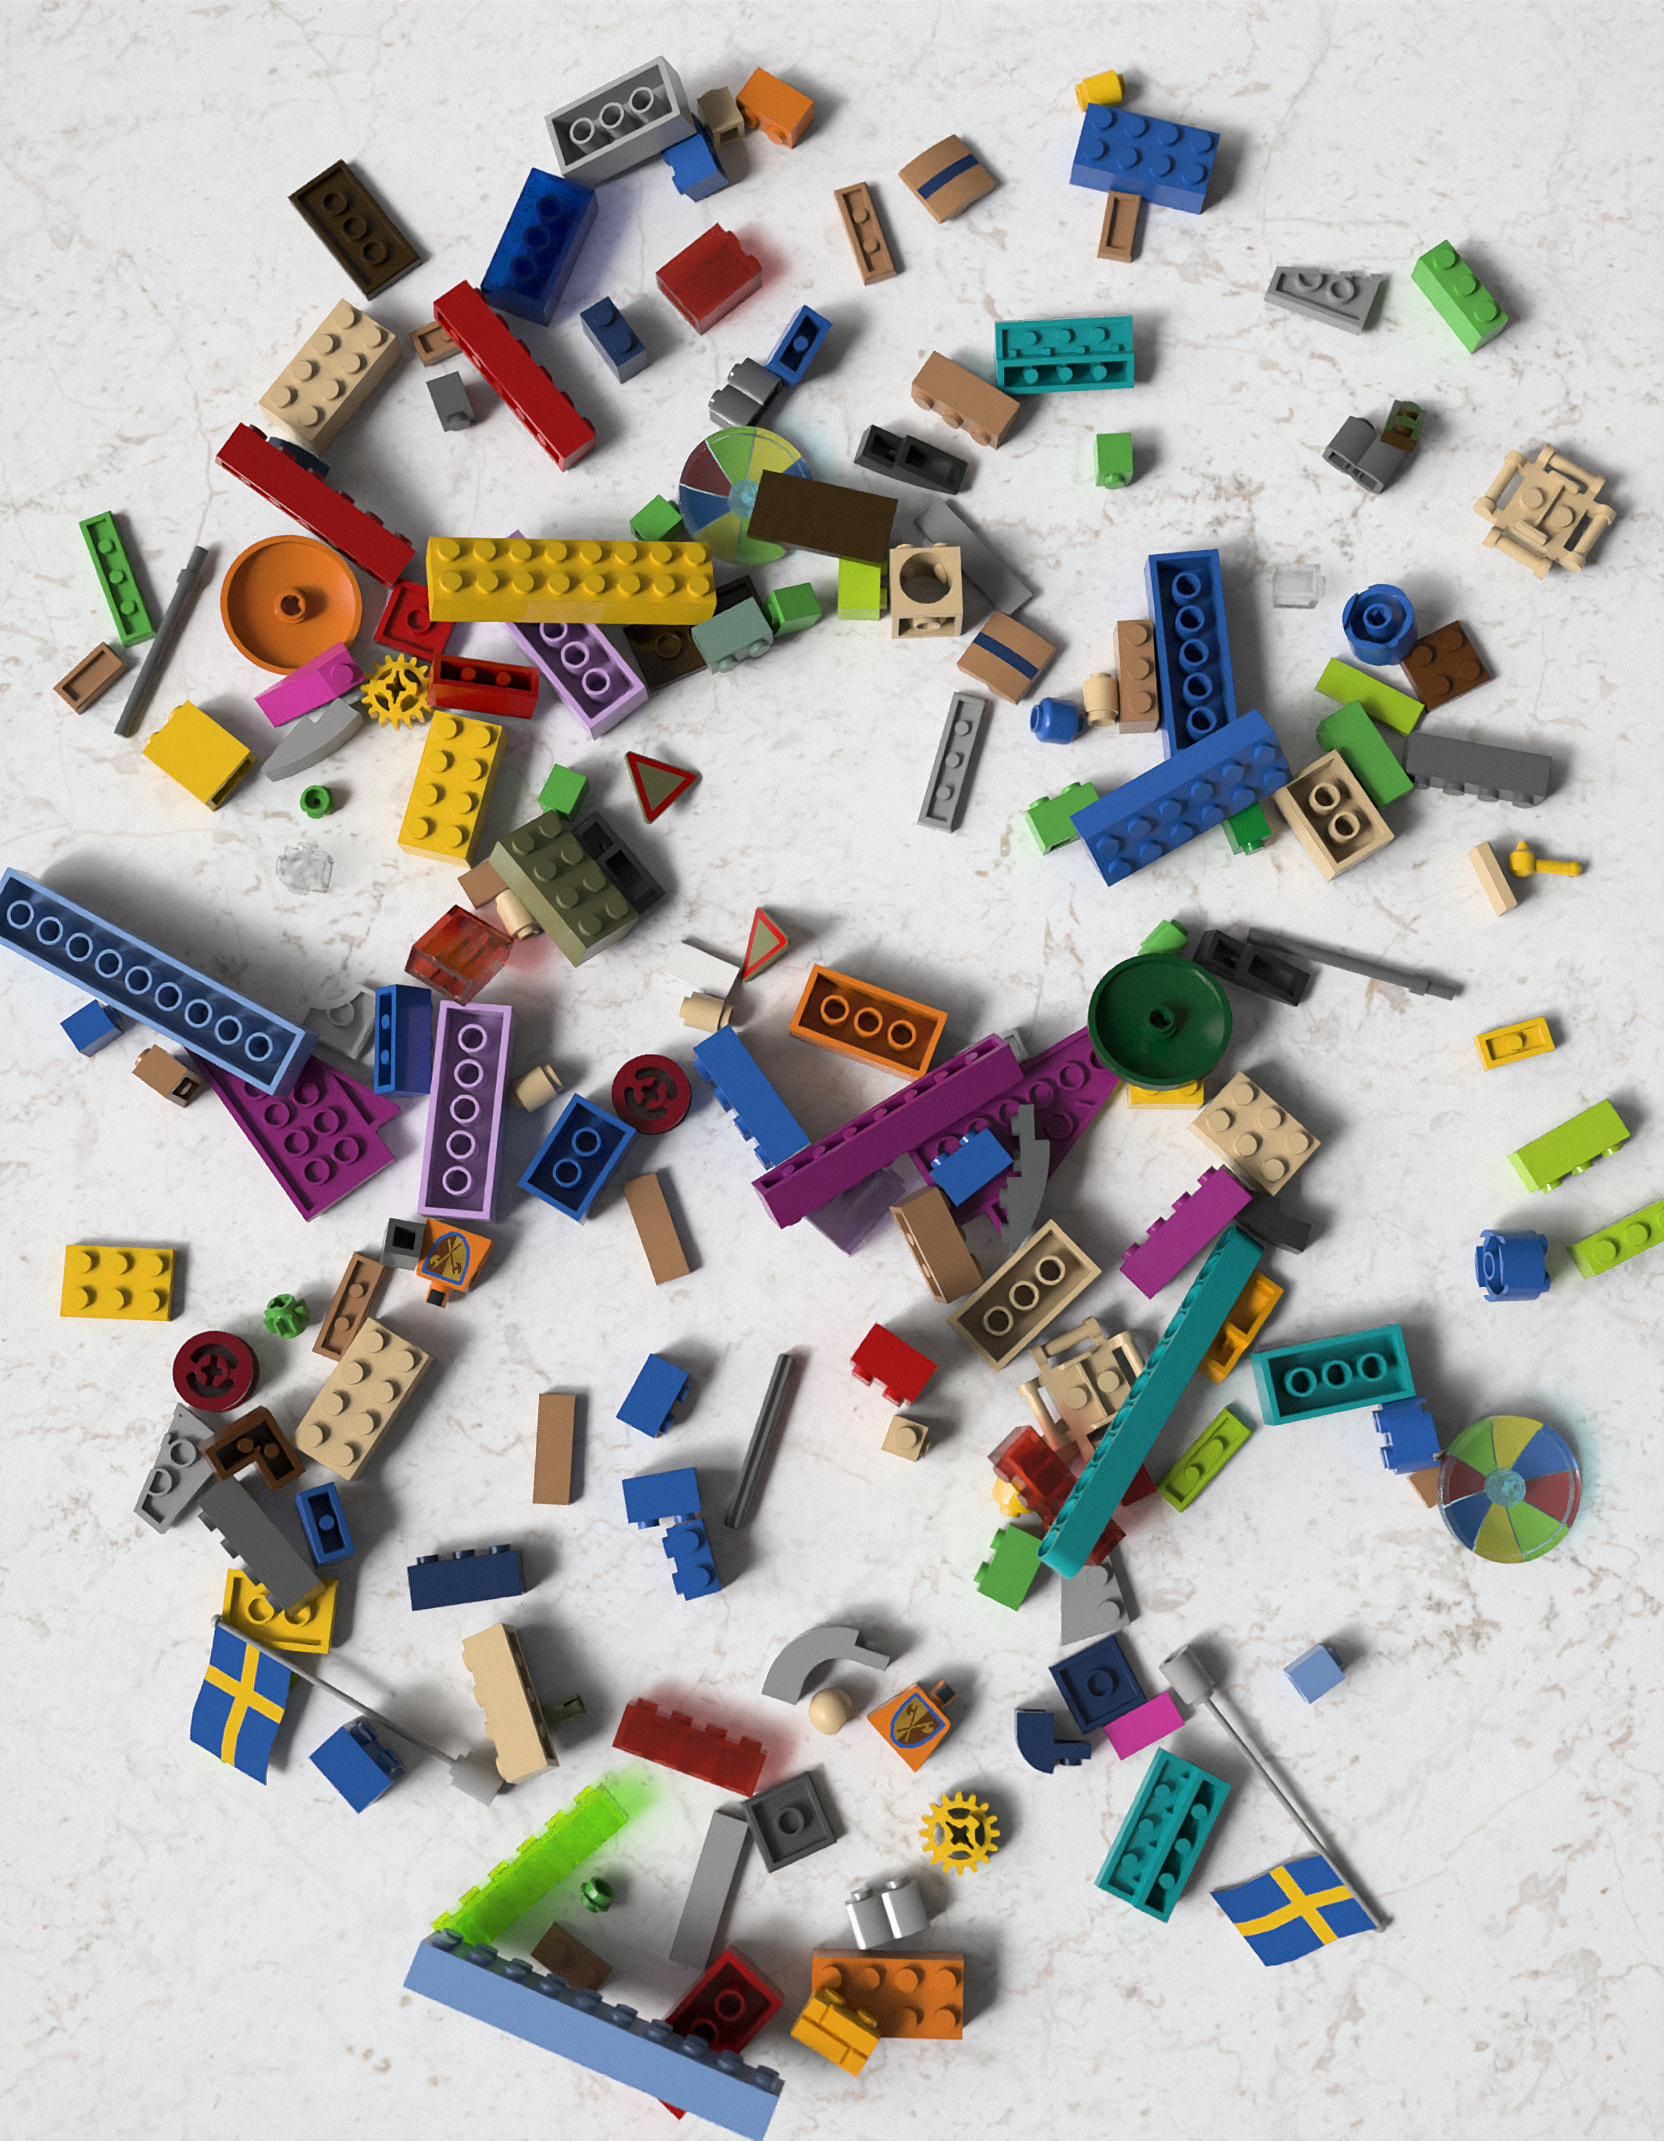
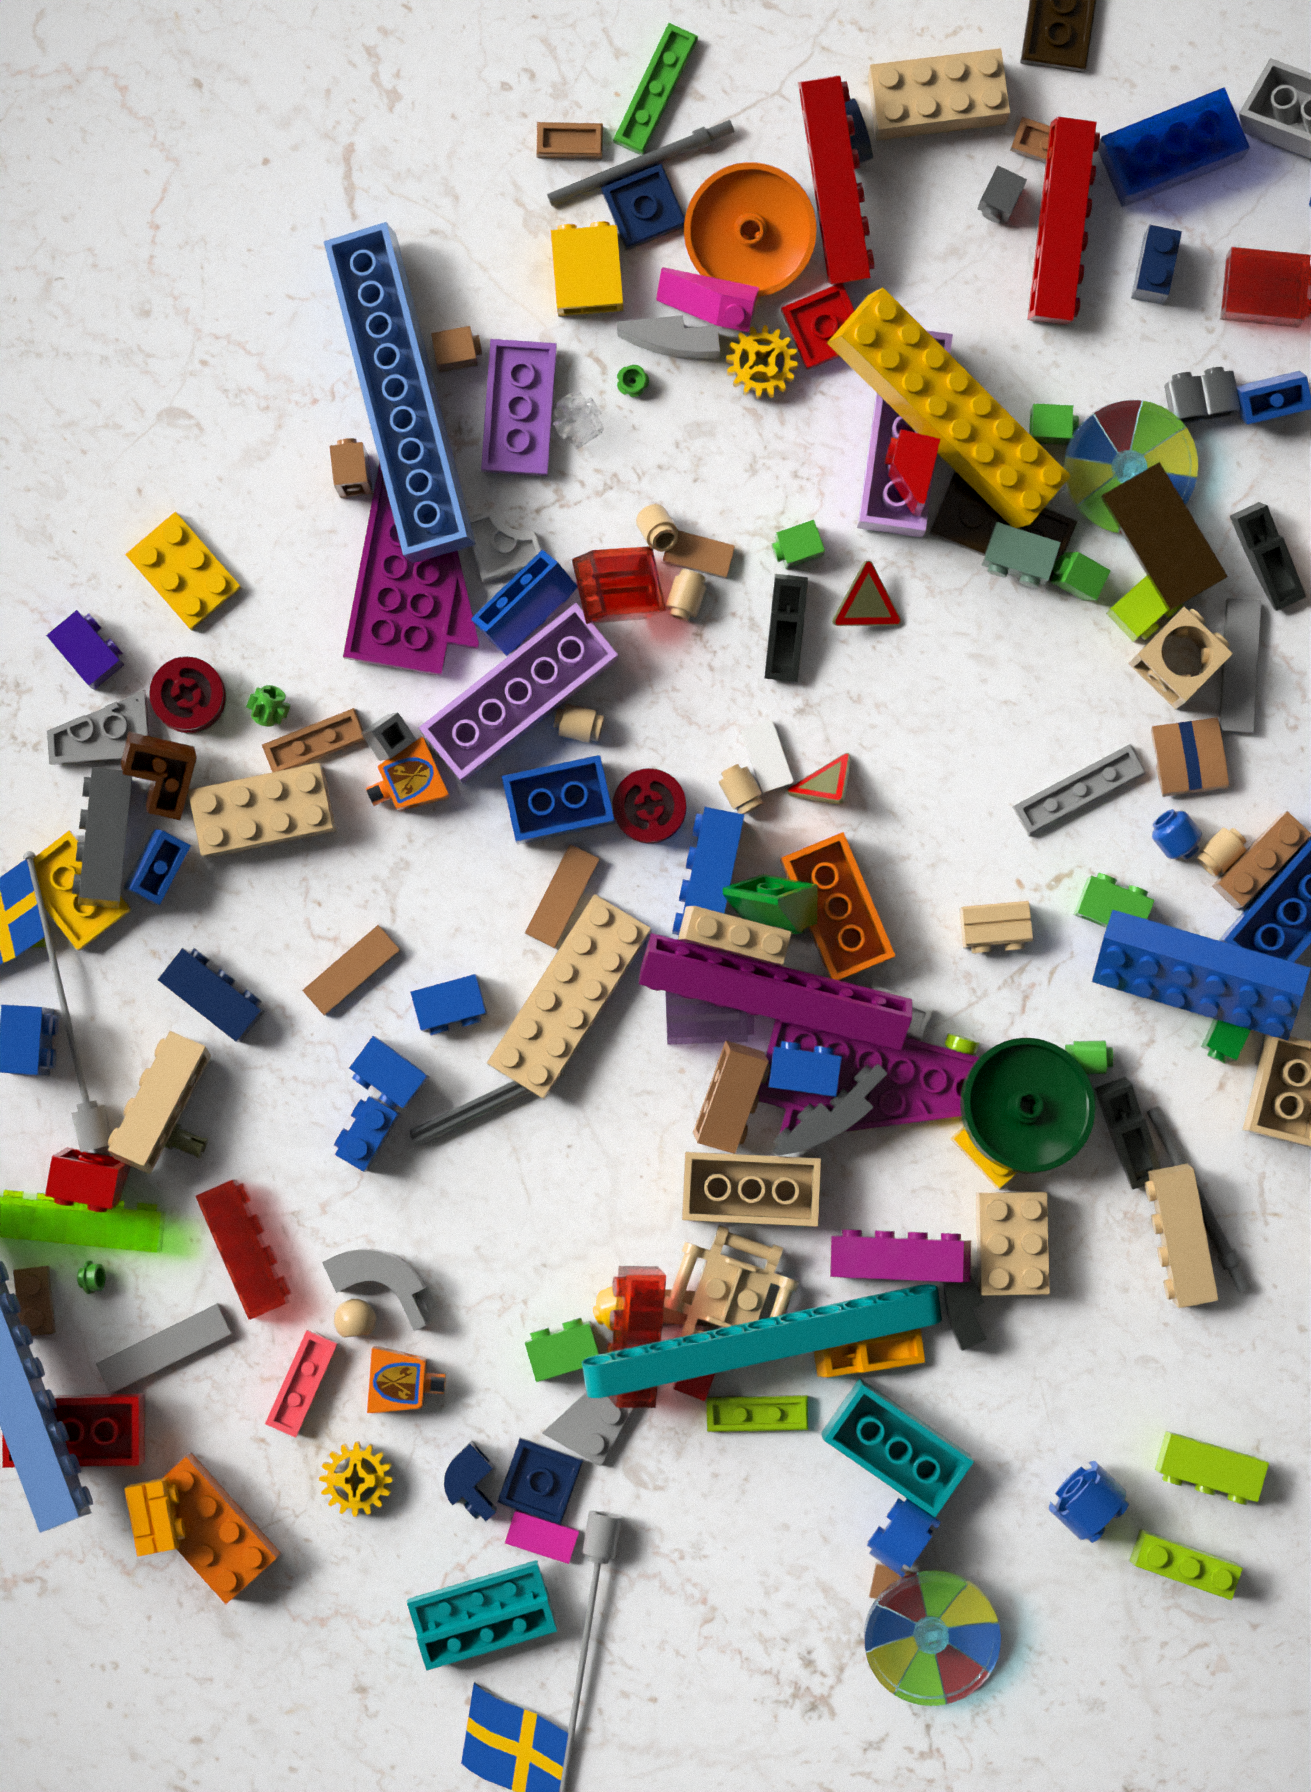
camera: 45 degrees right, 5 degrees up
blue brick [60,999,125,1057] -> none
yellow brick [397,710,508,869] -> none
red brick [427,653,539,720] -> none
olive brick [488,809,639,968] -> none
dark grey tile [739,1771,837,1874] -> none
light grey brick [845,1875,930,1950] -> none
red brick [850,1322,938,1408] -> none
tan brick [881,1415,932,1462] -> none
medium blue brick [1282,1644,1346,1704] -> none
yellow plate [1473,1016,1555,1071] -> none
none -> red slope [45,1147,131,1213]
none -> dark purple brick [46,610,125,690]
none -> coral plate [265,1330,338,1438]
none -> medium nougat brick [431,326,482,373]
none -> medium lavender plate [481,339,557,476]
none -> tan plate [487,894,652,1100]
none -> dark blue tile [601,164,685,251]
none -> tan brick [636,504,678,552]
none -> tan brick [678,906,791,965]
none -> green slope [723,874,818,934]
none -> red slope [884,429,941,517]
none -> lime tile [944,1033,980,1055]
none -> tan brick [959,901,1033,954]
none -> tan brick [1145,1163,1218,1308]

